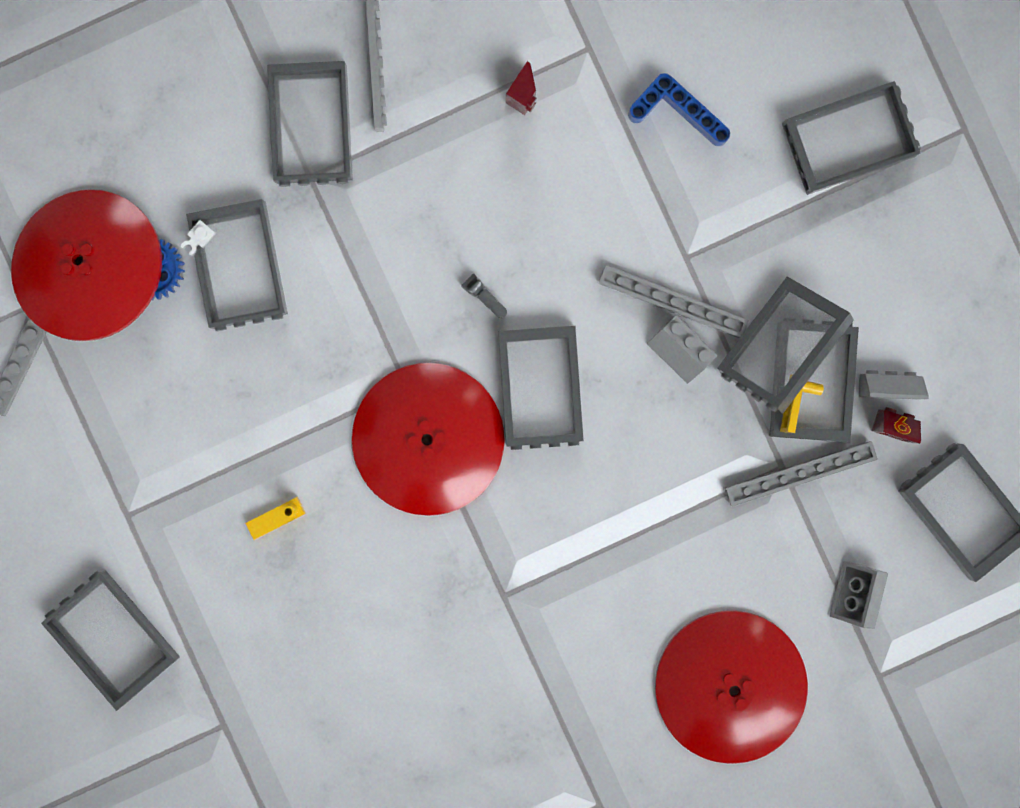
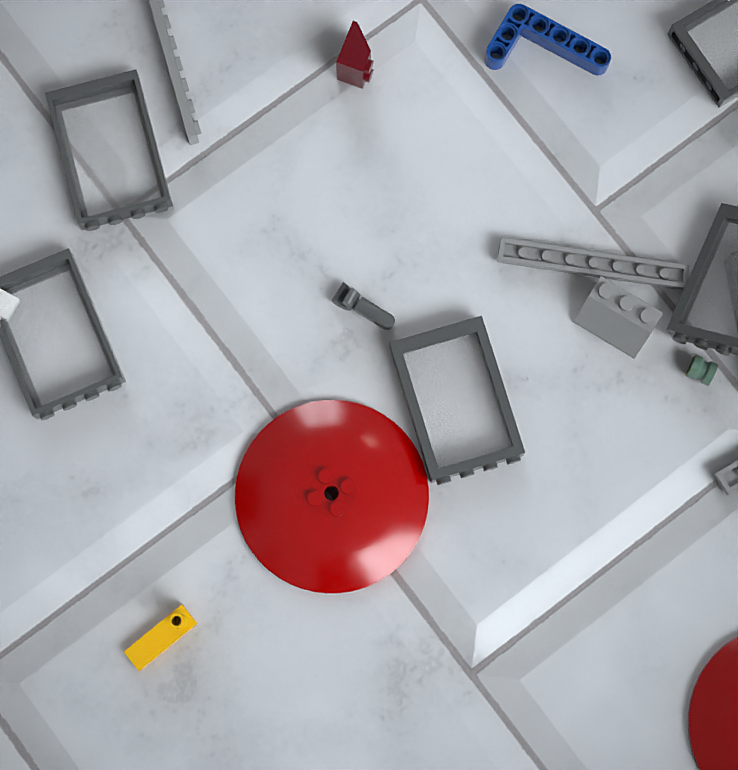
camera: 15 degrees left, 10 degrees down
none -> sand green wheel [686,354,718,386]

